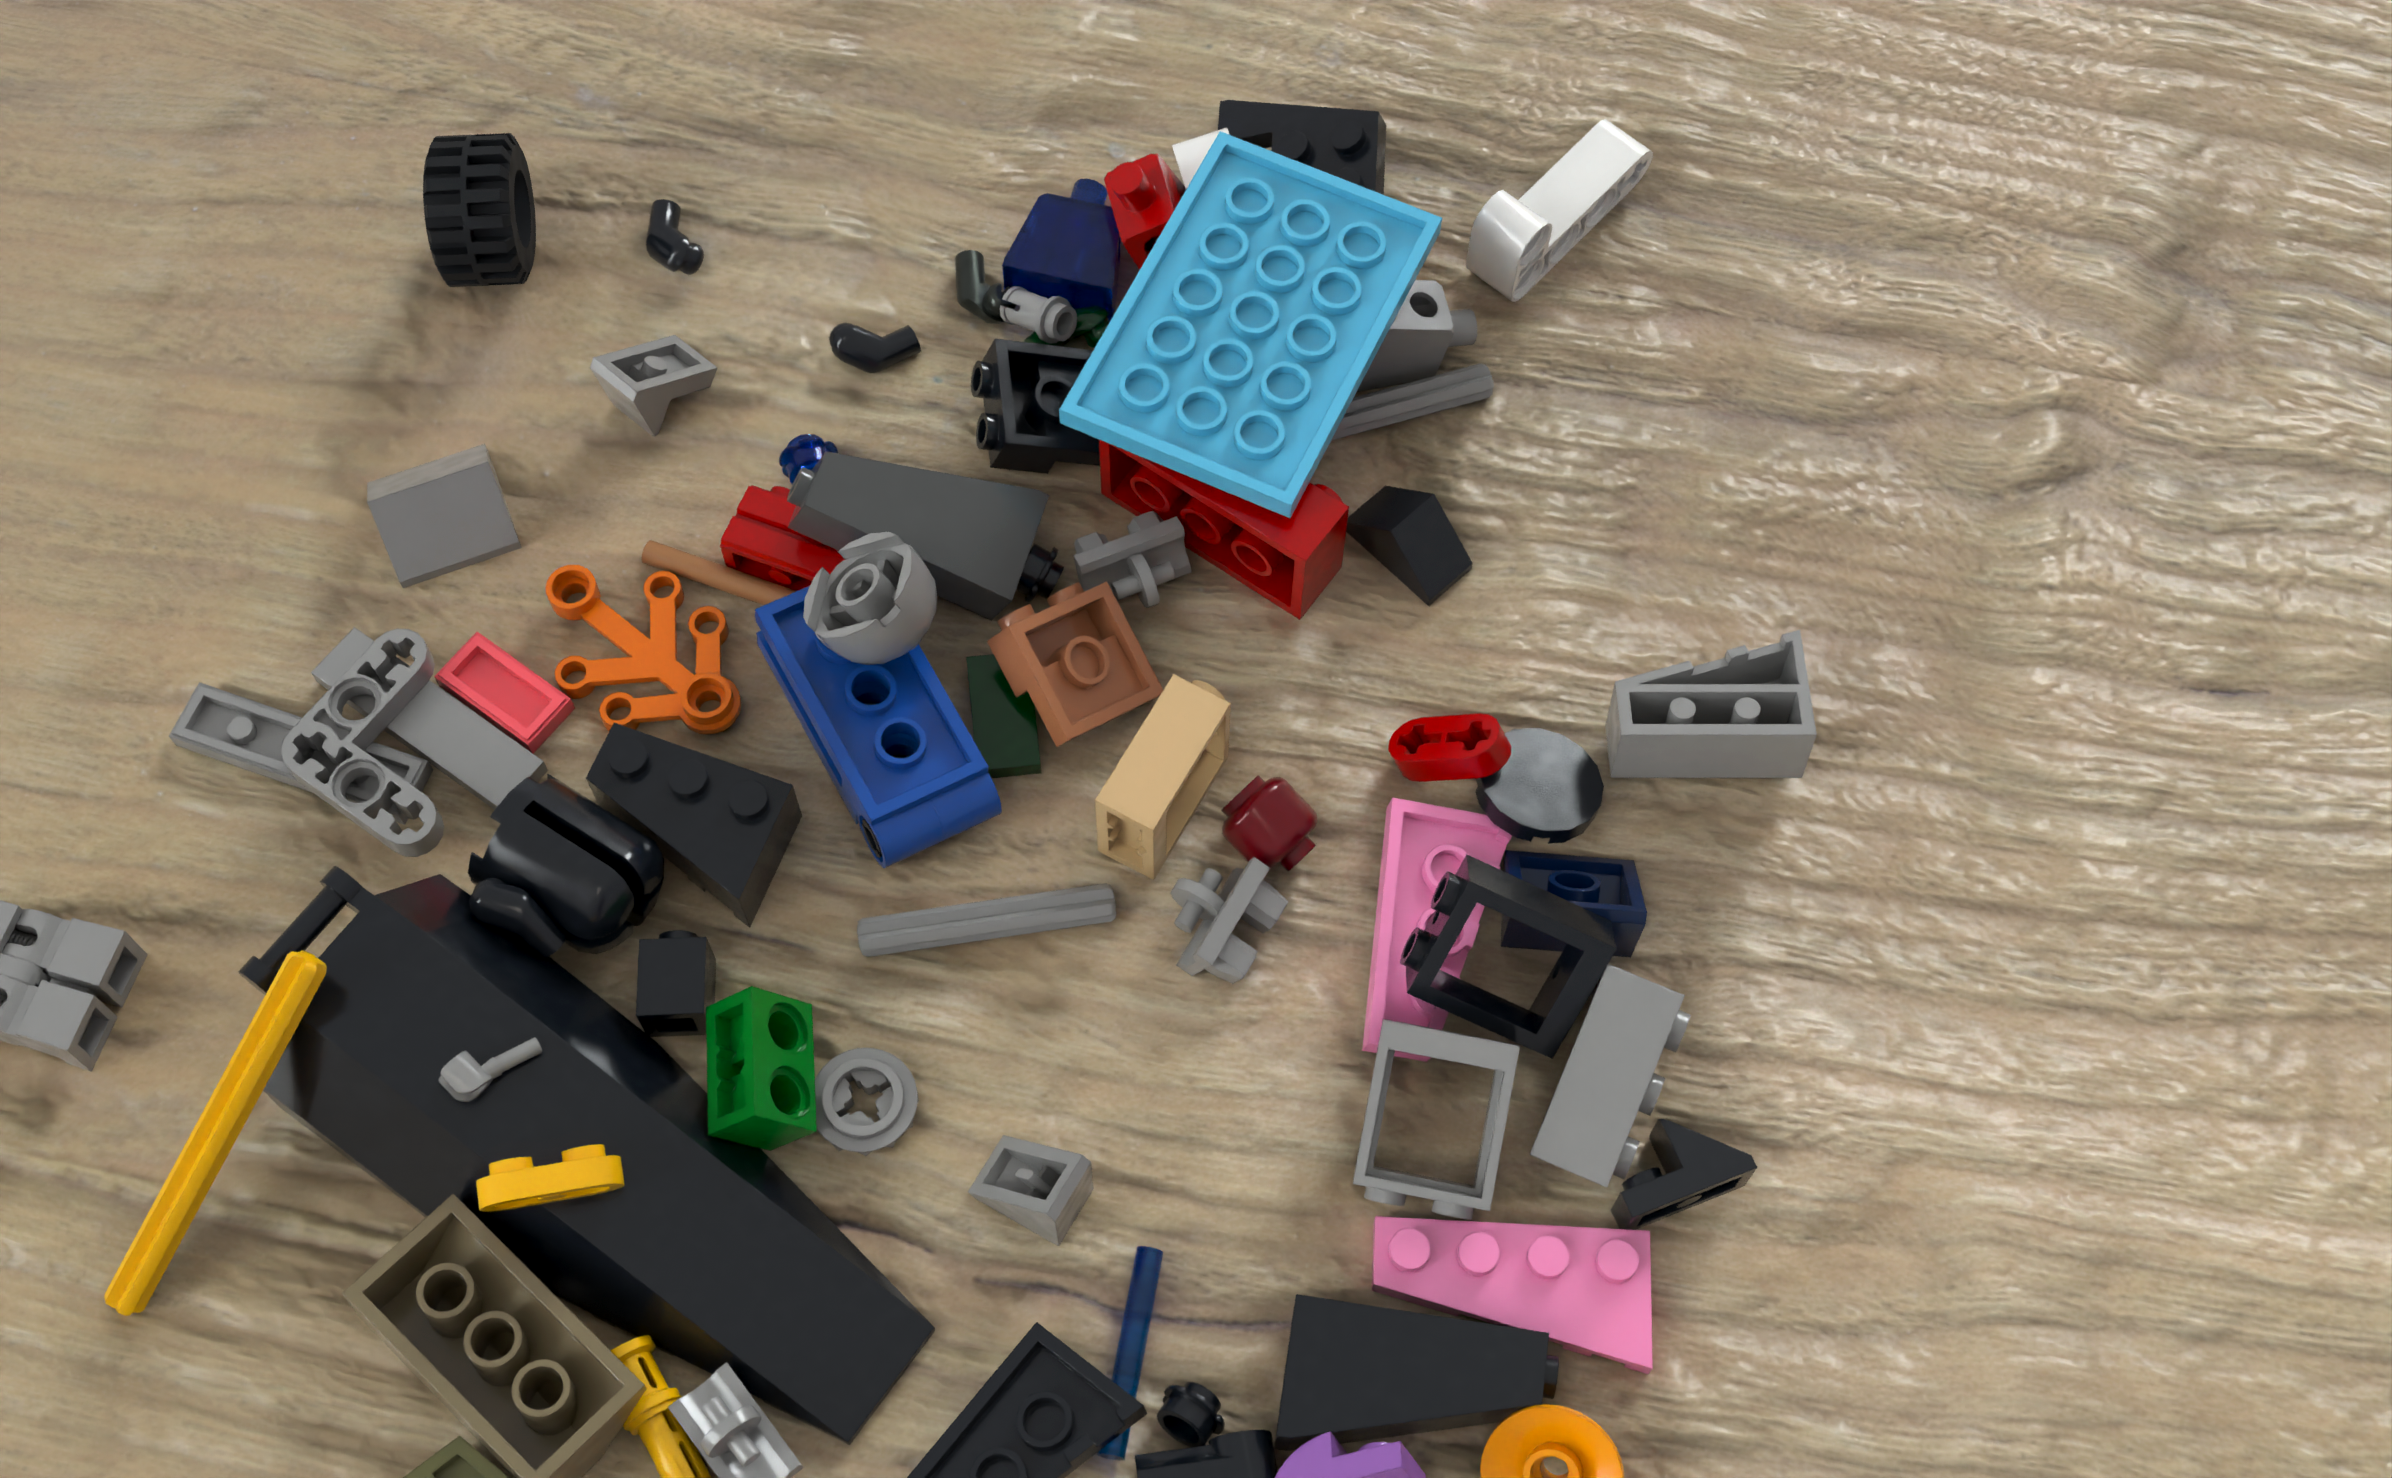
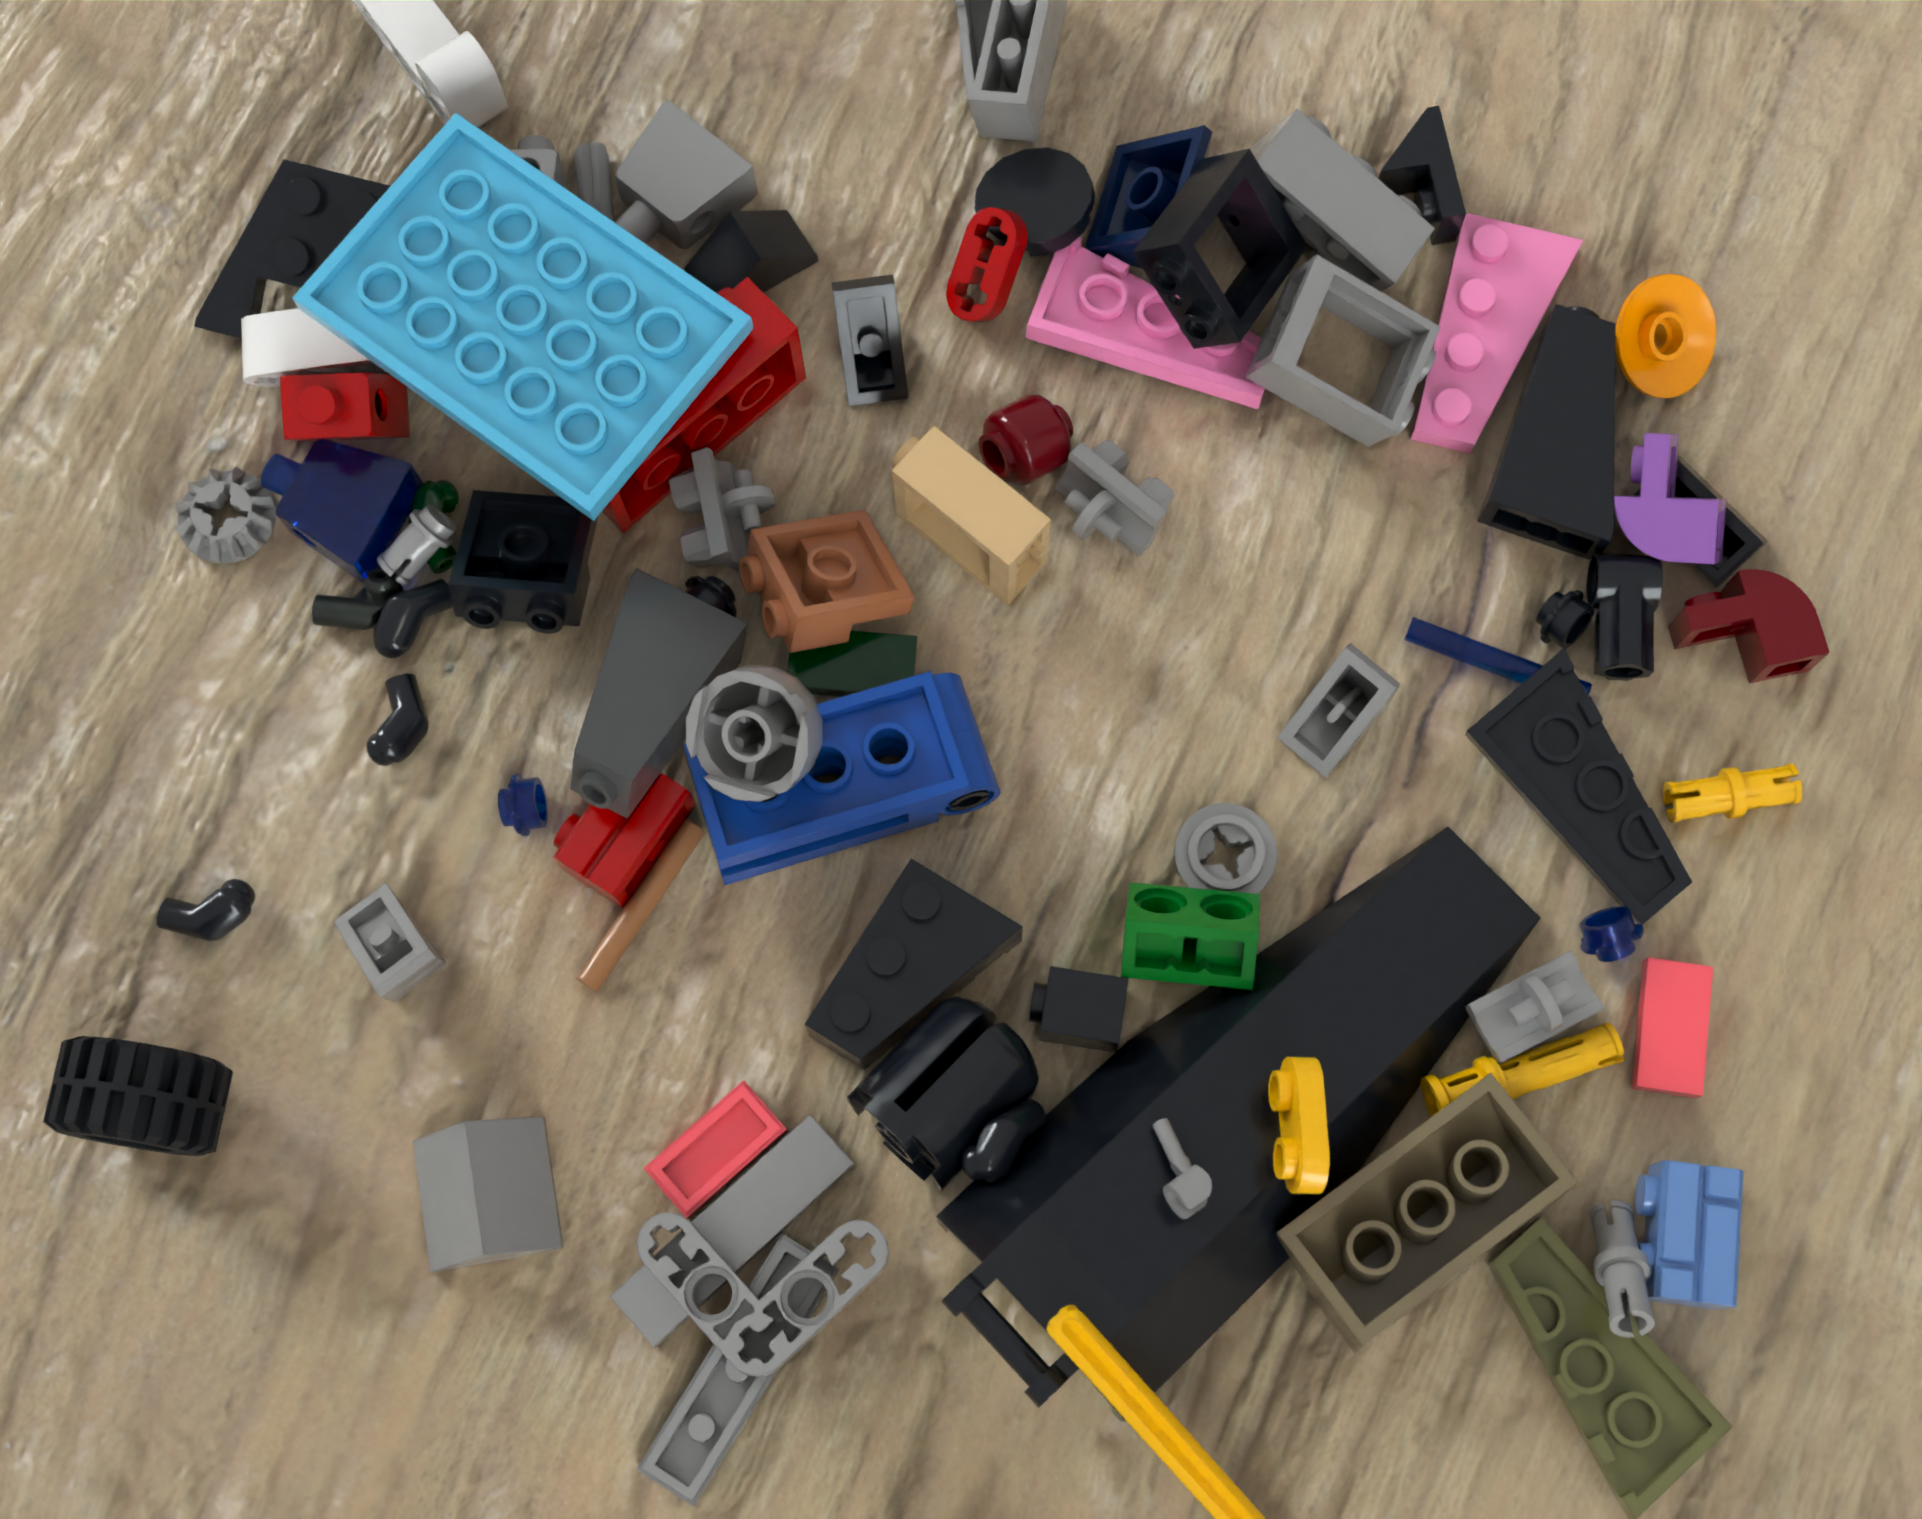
camera: 75 degrees left, 10 degrees up
orange plant [546,565,741,734] -> none
light grey axle [857,883,1116,957] -> none
none -> light grey gear [175,466,276,564]
none -> black arm [373,579,453,658]
none -> light grey torso [615,99,758,249]
none -> slope [832,274,909,406]

